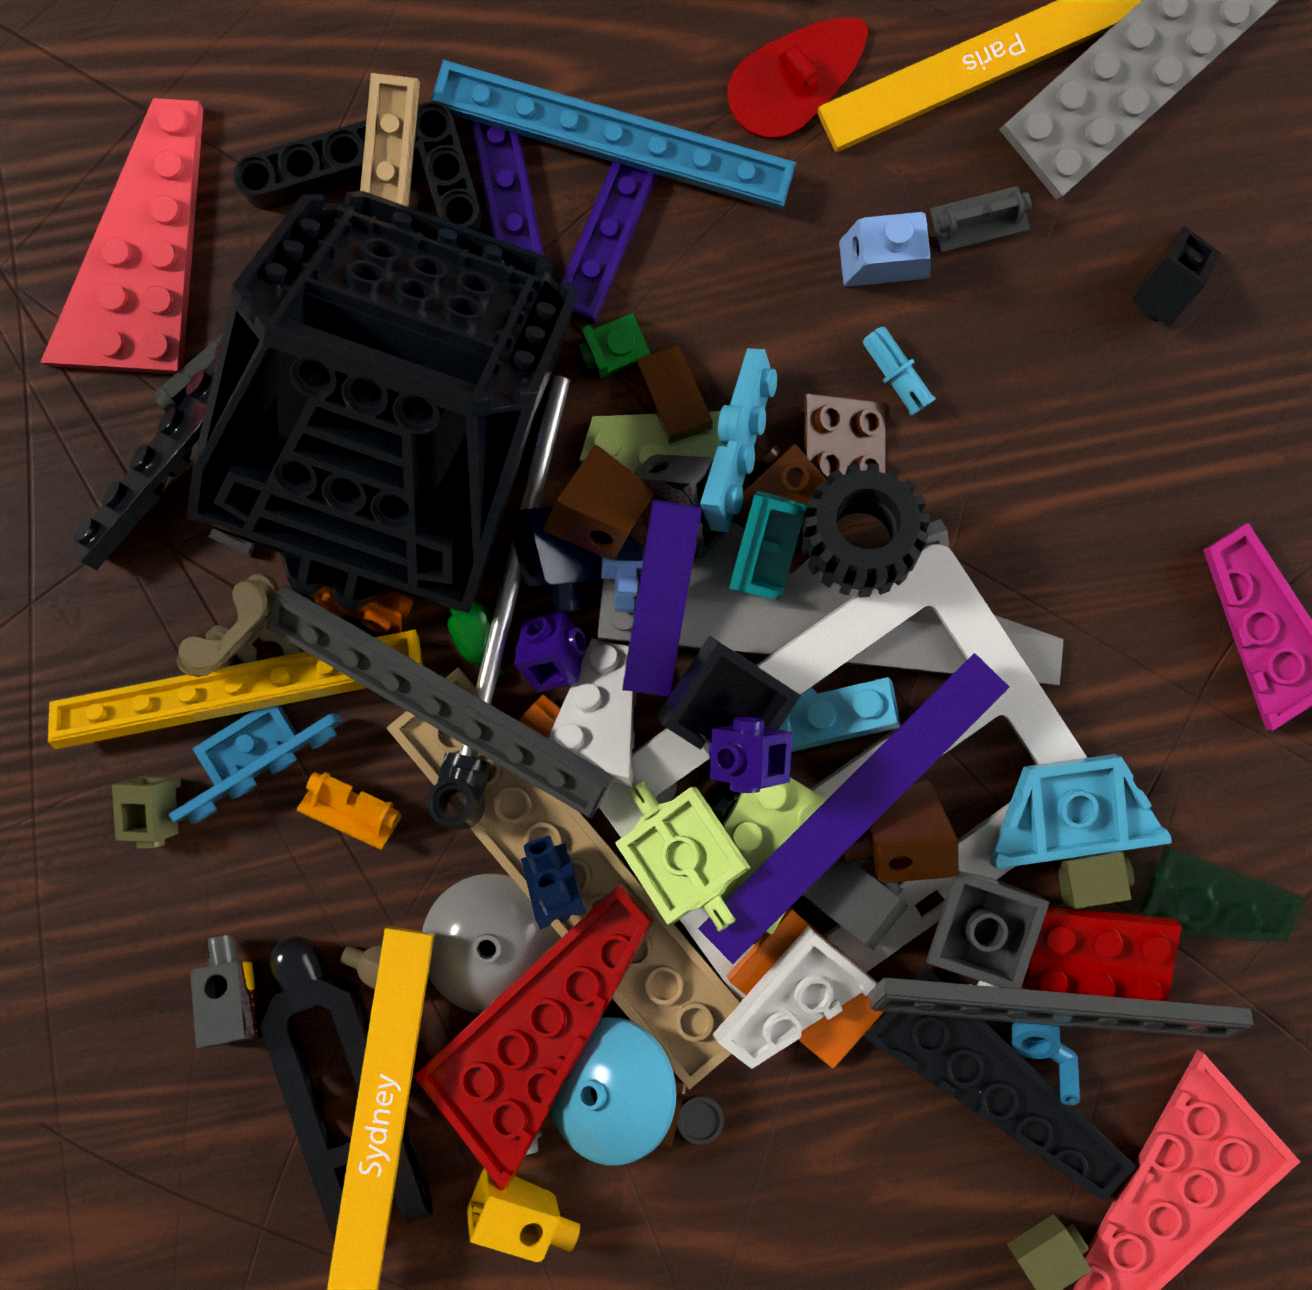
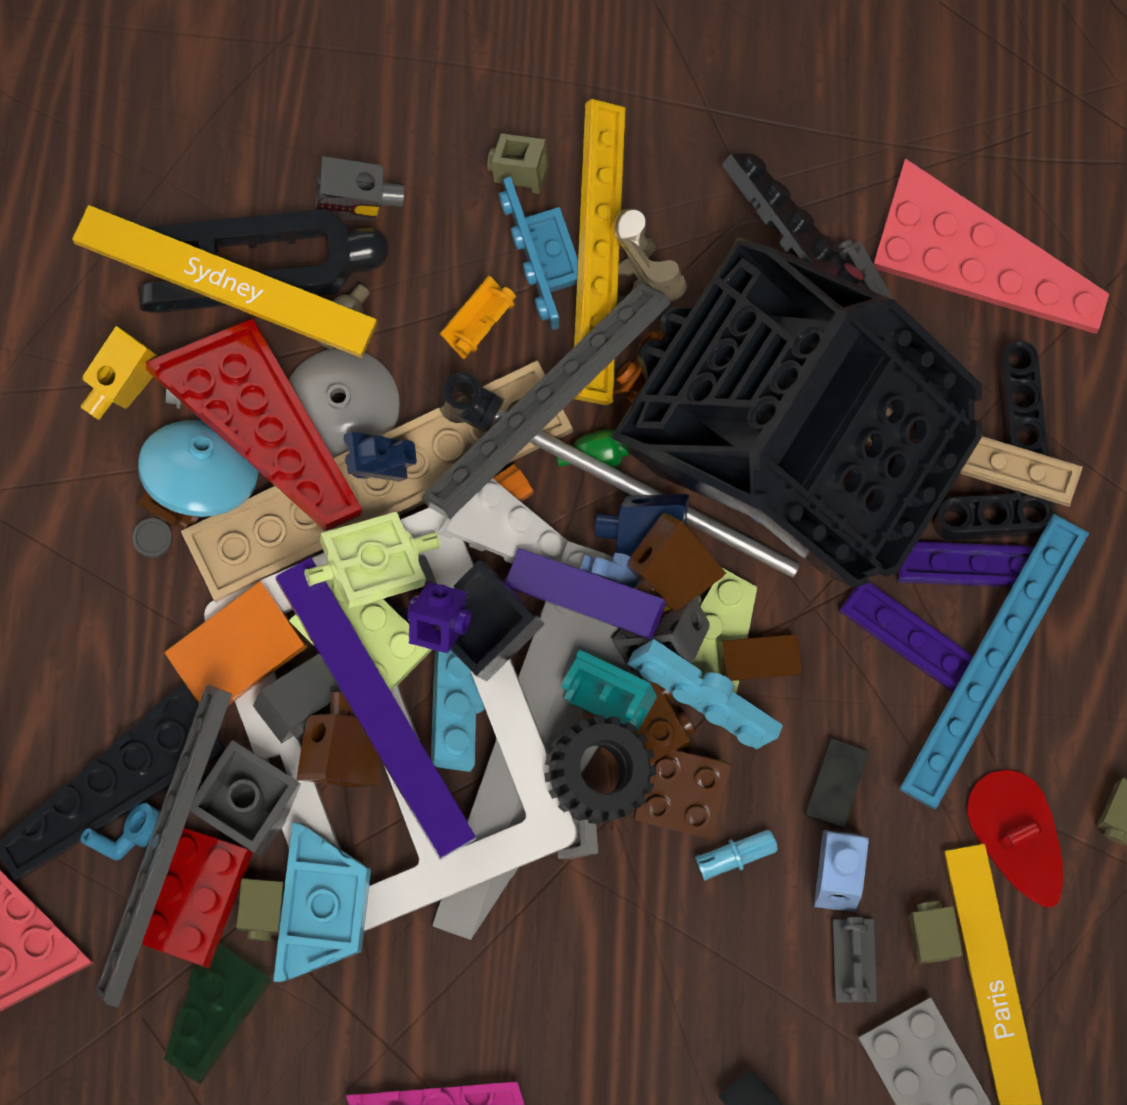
camera: 100 degrees right, 10 degrees down
dark purple brick [514,611,587,692] -> none
green bracket [577,313,650,379] -> none
white wing [713,926,877,1069] -> none
none -> pearl dark grey tile [805,738,870,829]
none -> olive brick [908,901,962,965]

